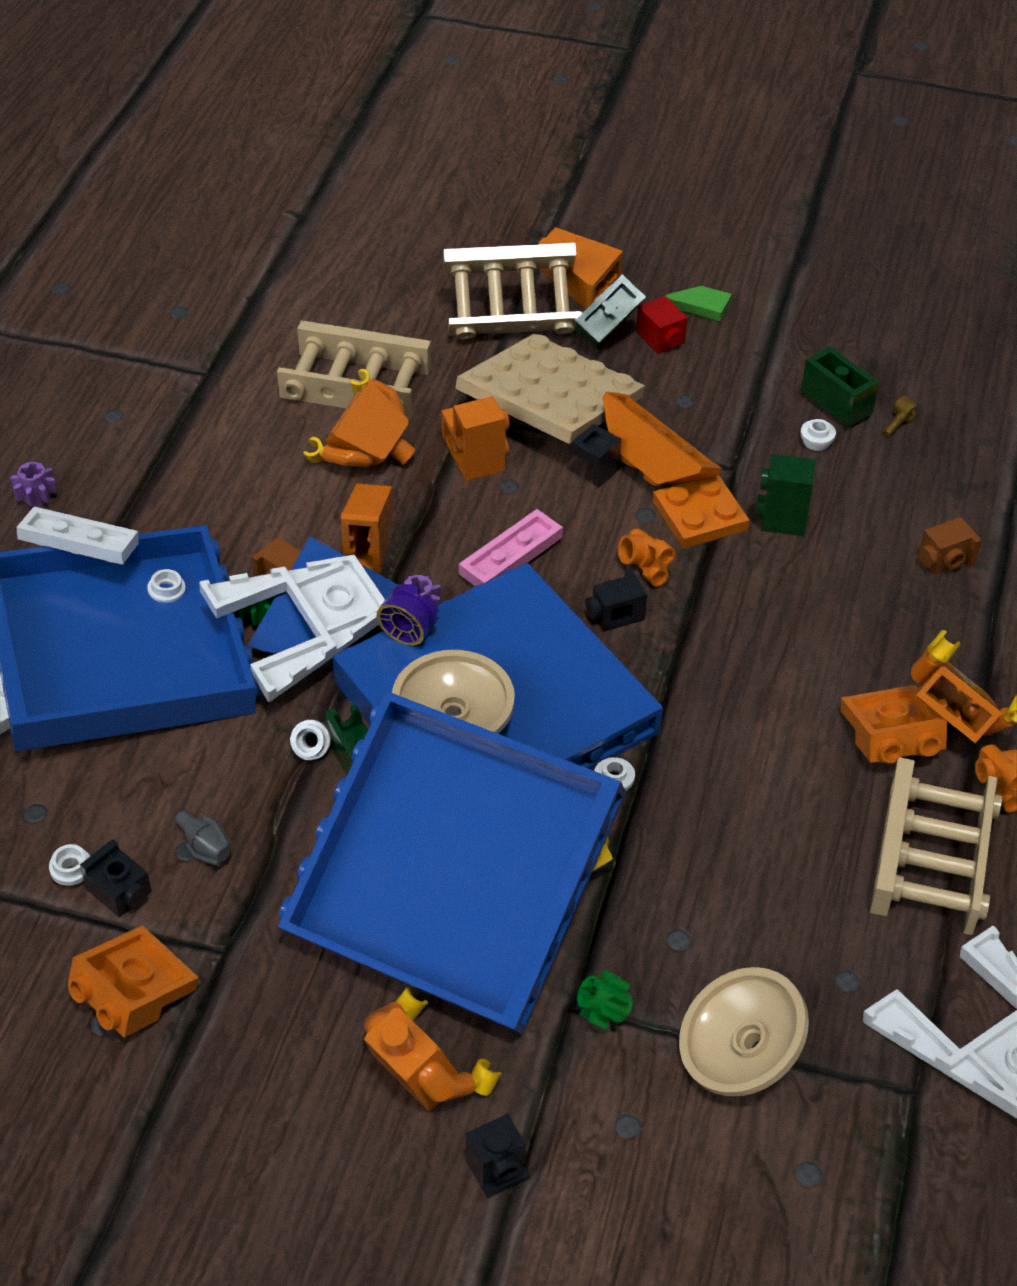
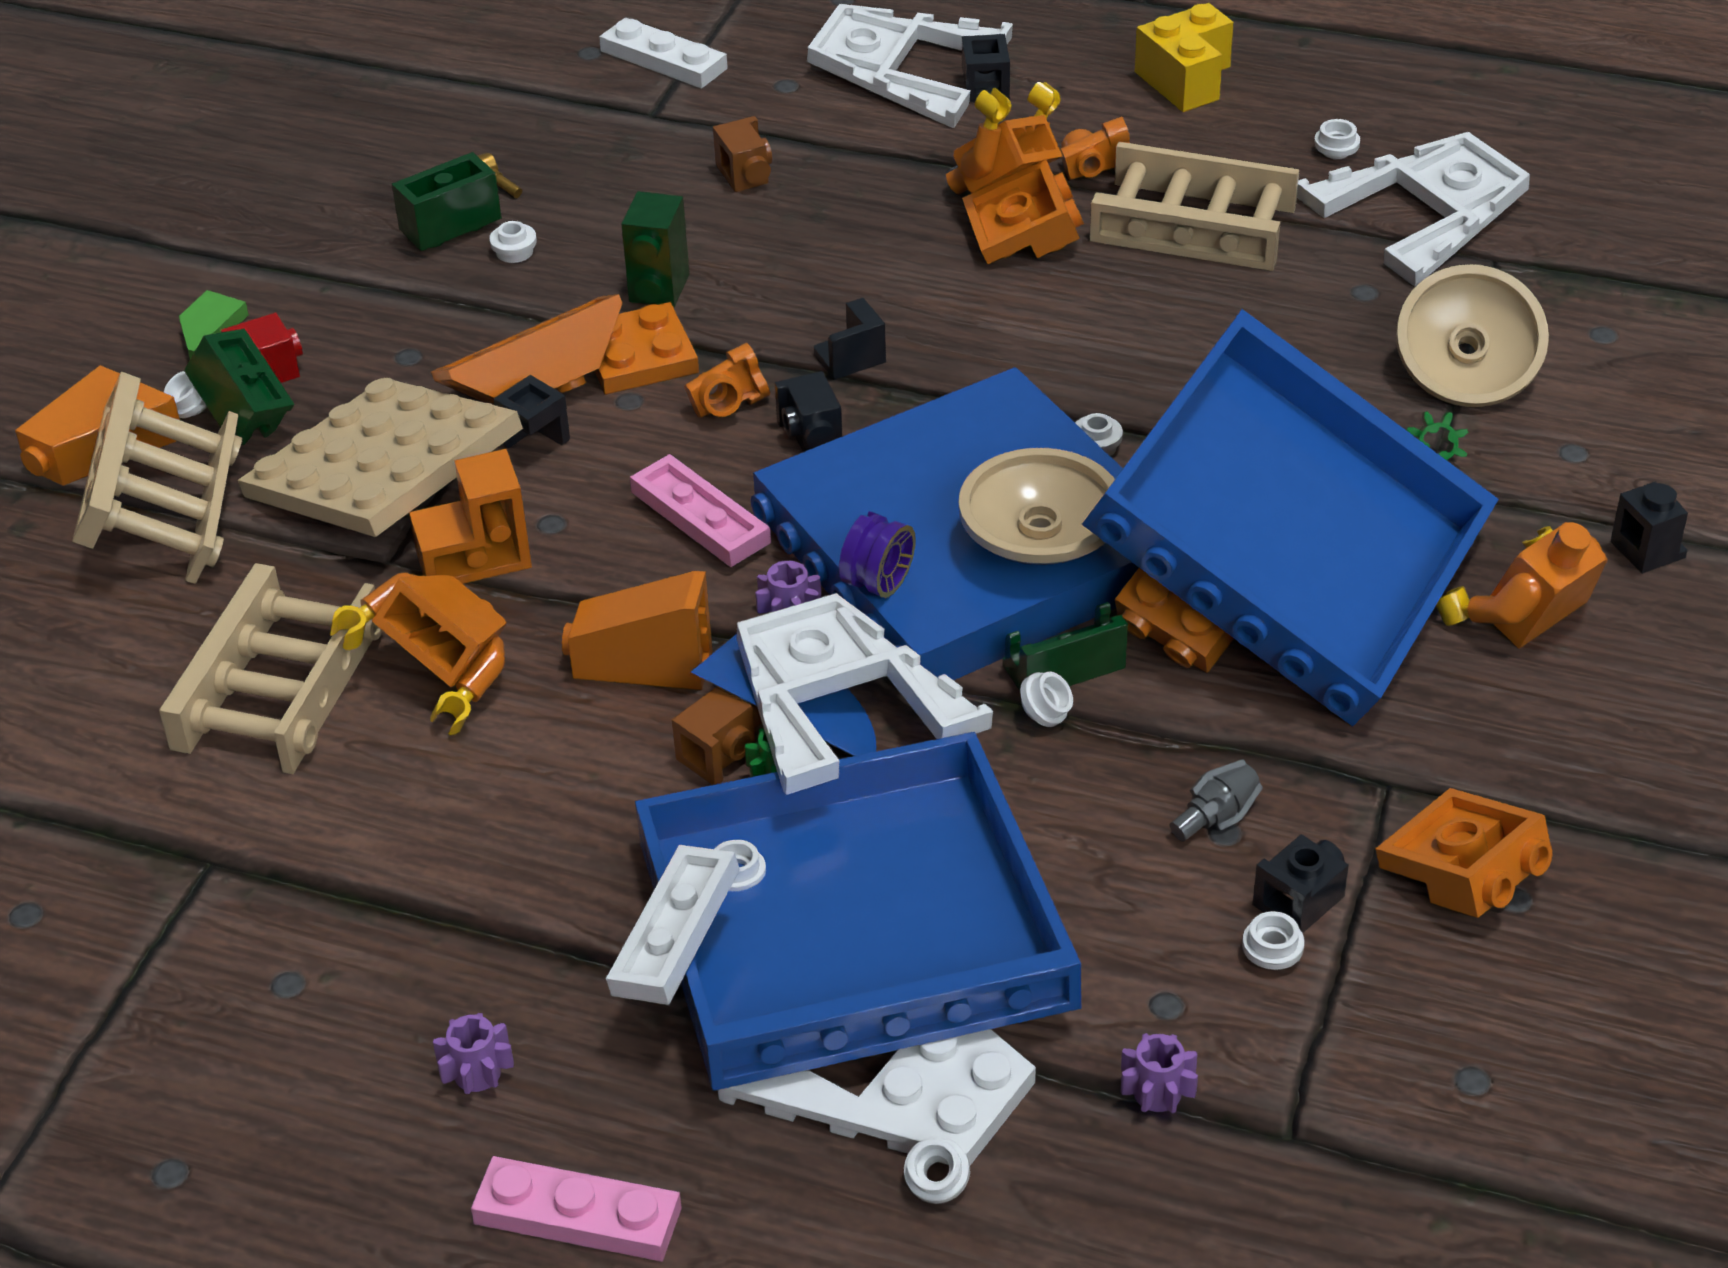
camera: 85 degrees left, 5 degrees down
none -> black panel [814,298,886,380]

